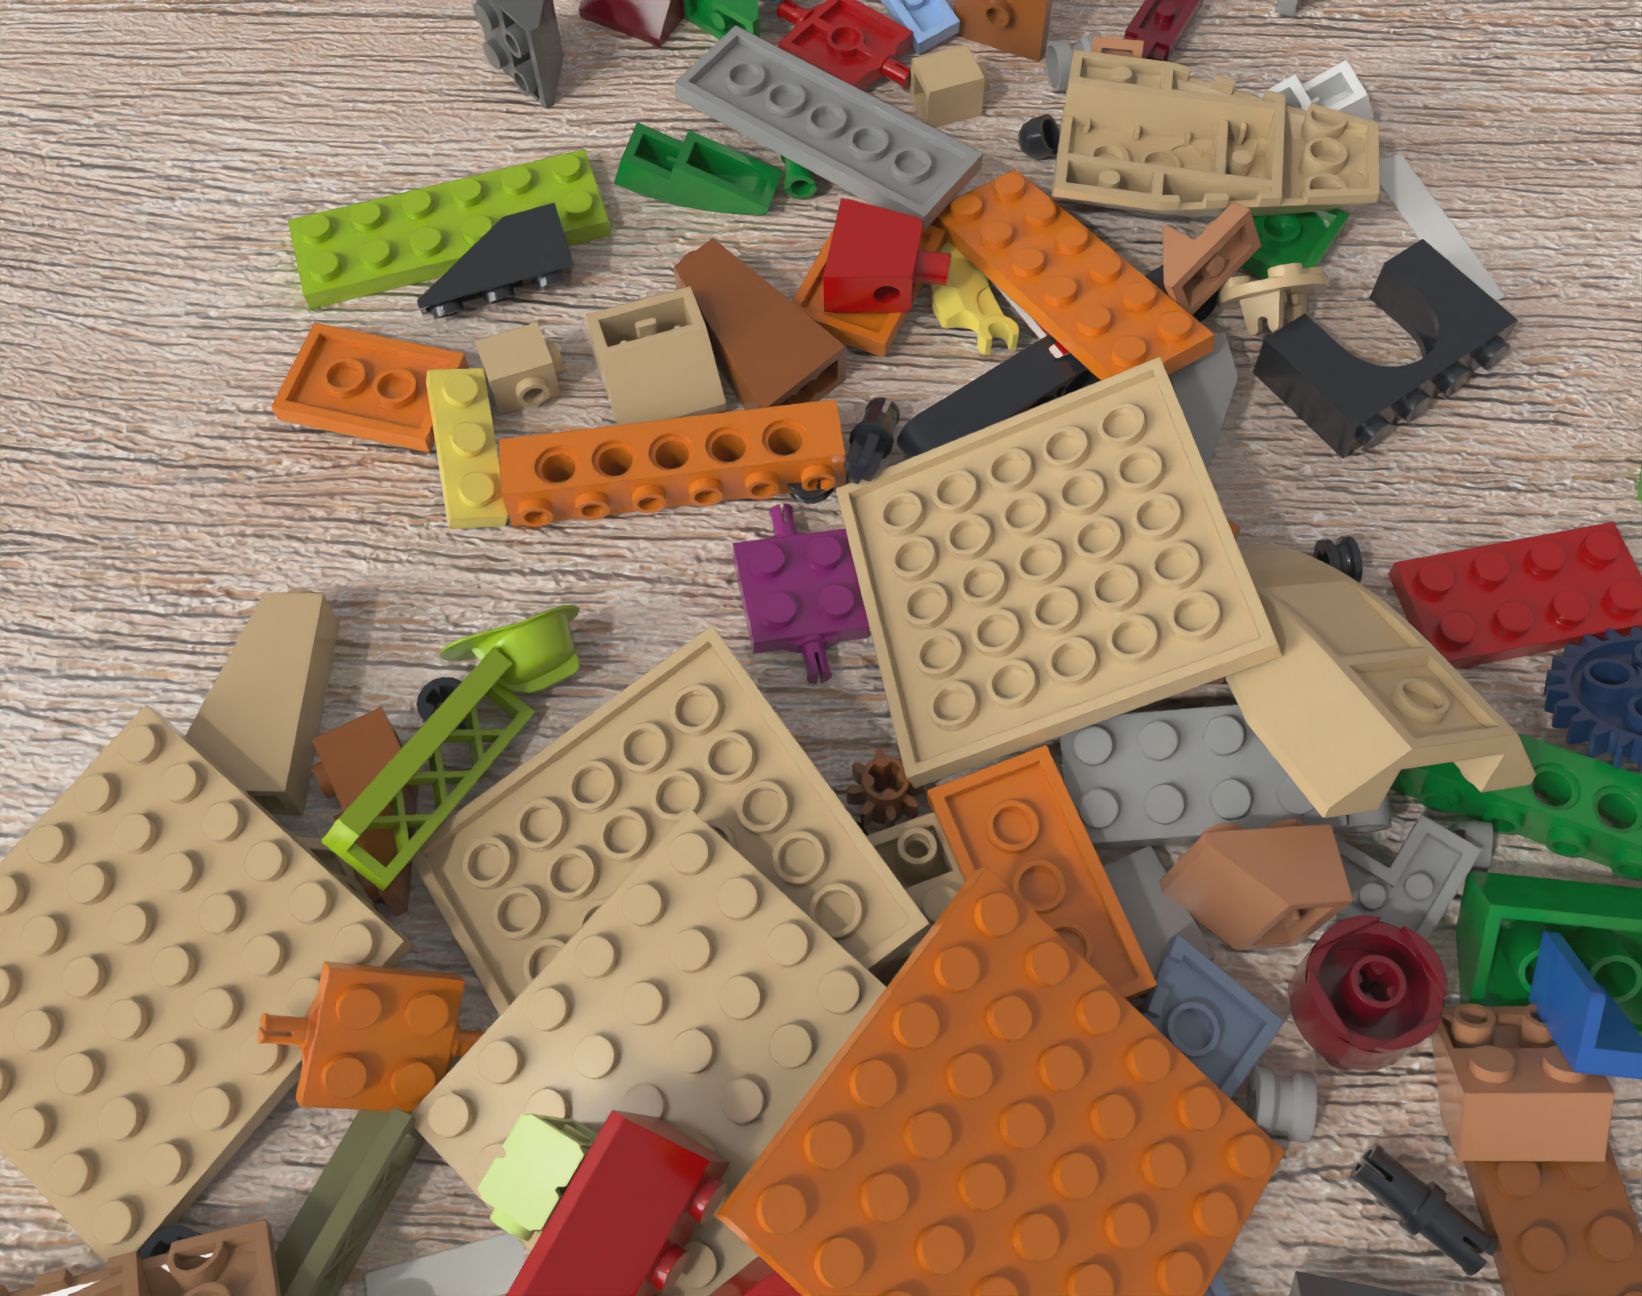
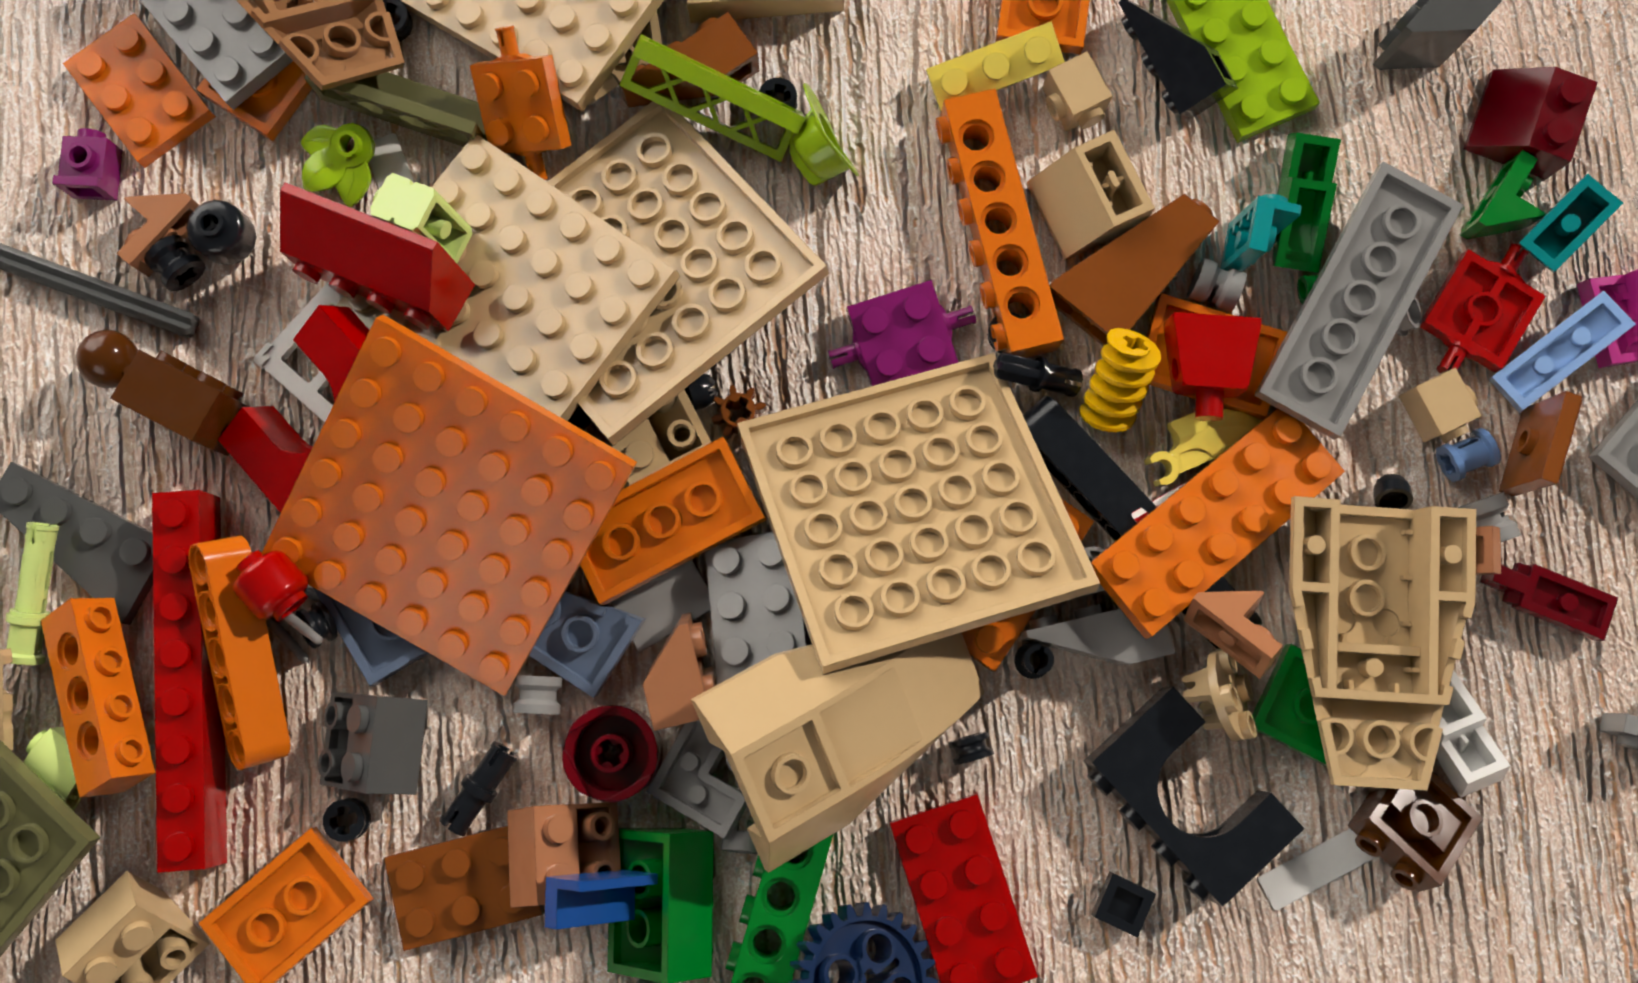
camera: 80 degrees right, 20 degrees up
none -> black pin [1014,642,1054,679]
none -> yellow piece [1079,328,1161,433]
none -> black plate [1091,871,1156,938]
none -> light grey wheel [1186,258,1247,314]
none -> teal bracket [1220,194,1302,272]
none -> reddish brown plate [1347,771,1483,892]
none -> medium blue bush [1436,428,1501,482]

